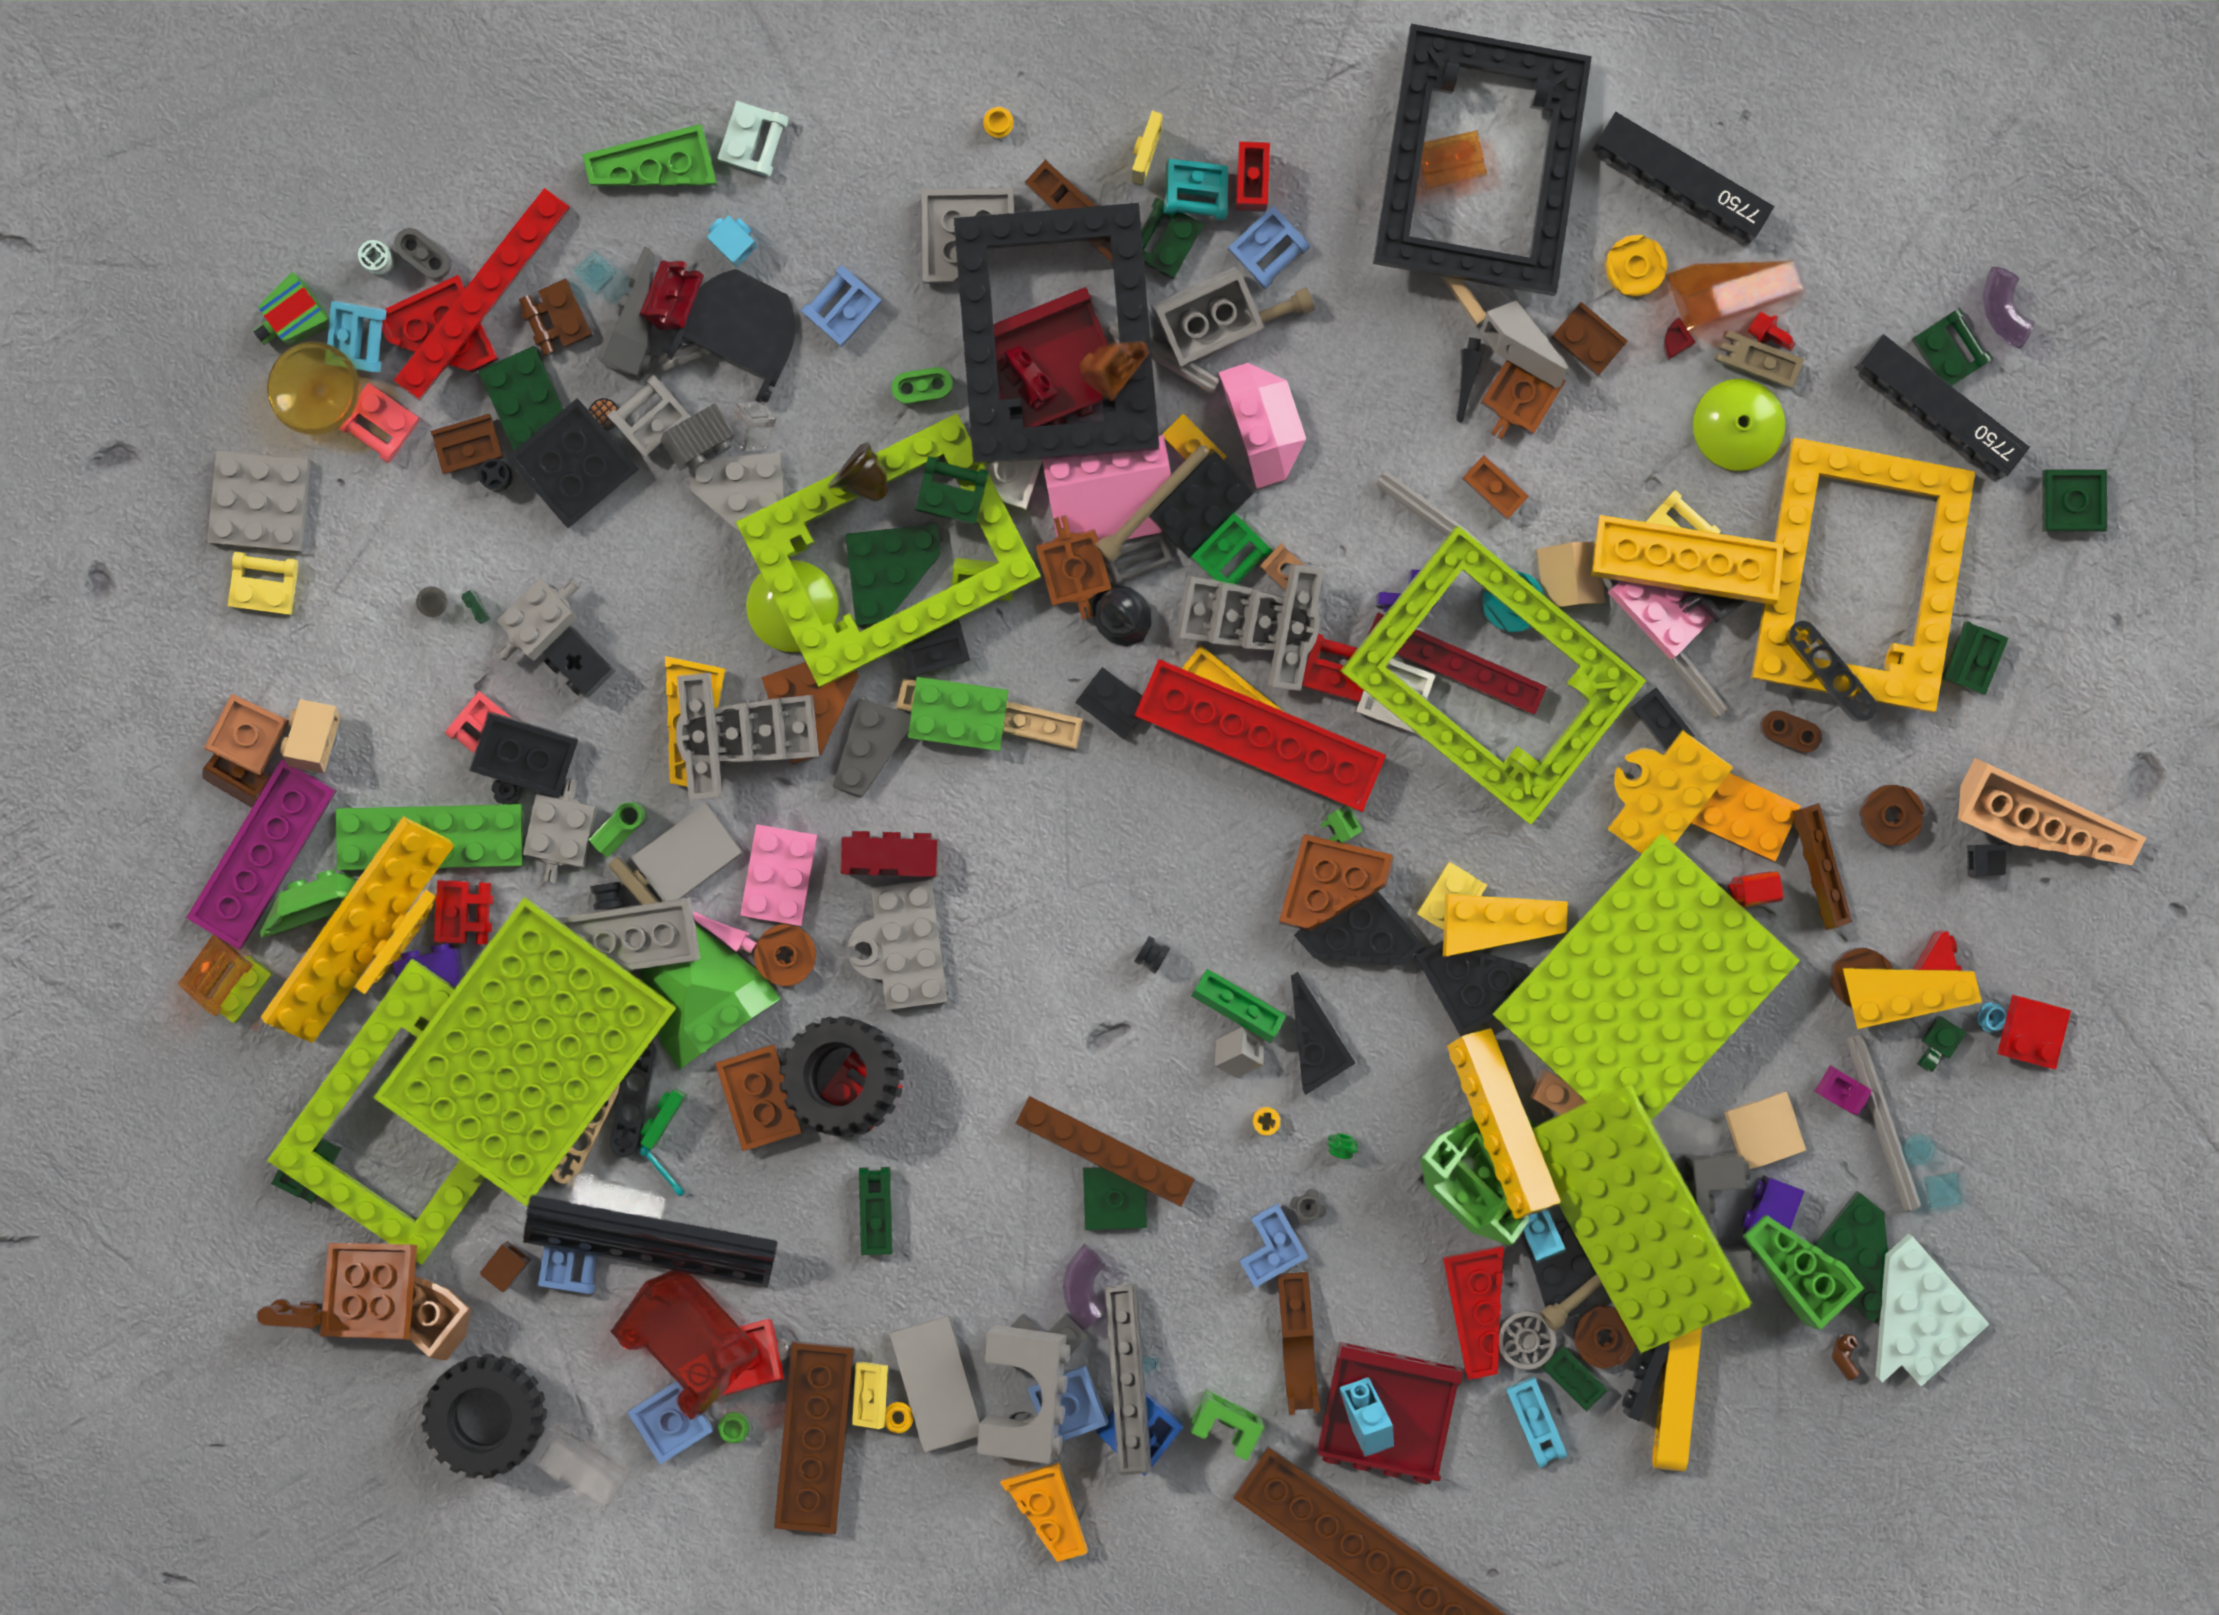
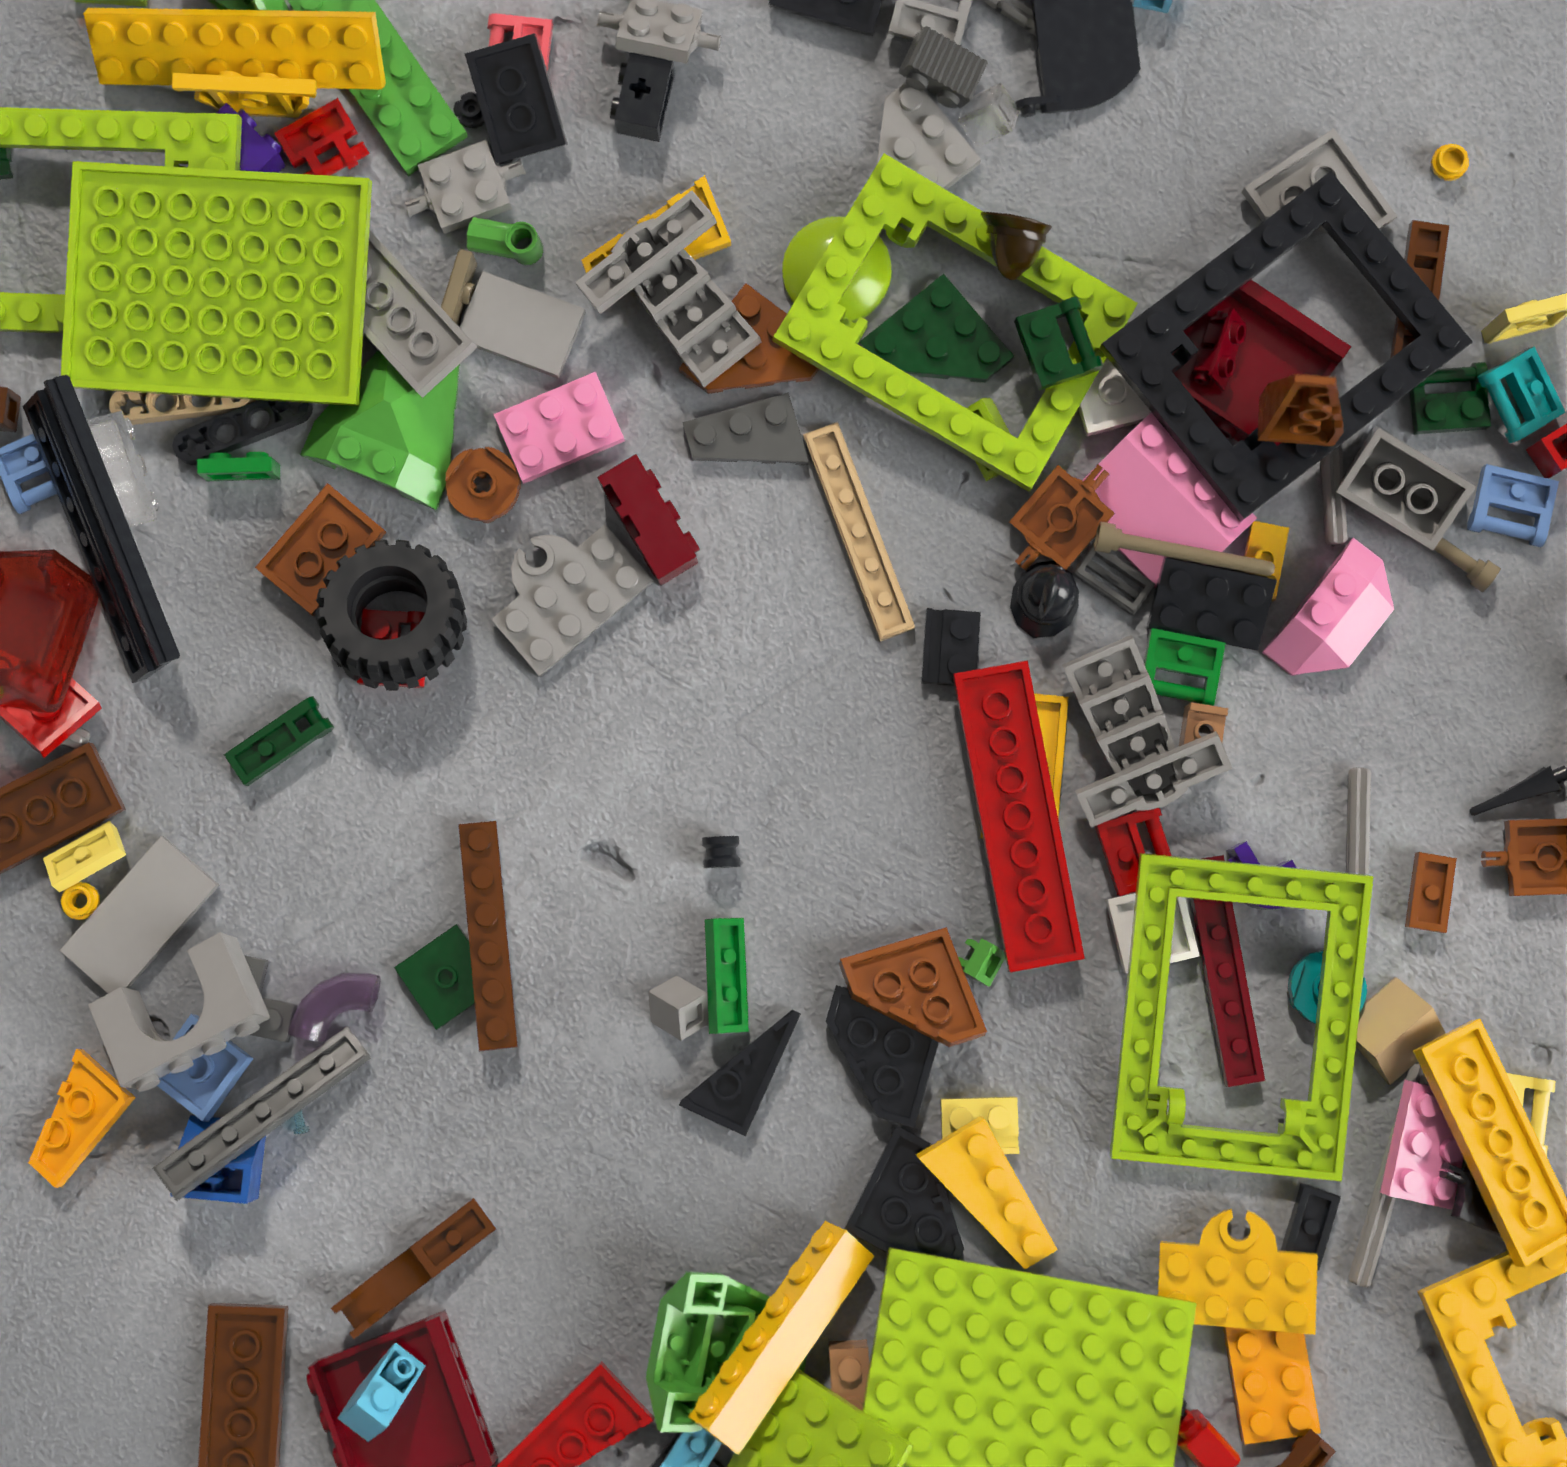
camera: 60 degrees right, 5 degrees down
black wheel [590,881,625,911] -> none
teal hinge [639,1145,685,1197] -> none
bright pink piece [693,911,757,954] -> none
medium blue plate [800,265,882,348] -> none
bright green plate [891,367,953,405] -> none
black plate [903,619,971,677] -> none
bright green plate [908,677,1009,751] -> none
bright green panel [1190,1389,1264,1461] -> none
medium blue plate [1239,1203,1308,1288] -> none
yellow bush [1252,1107,1280,1135] -> none
dark grey plate [1290,1189,1326,1225] -> none
green plate [1328,1133,1358,1159] -> none
reddish brown plate [1760,710,1822,753] -> none
black beam [1786,621,1877,723] -> none

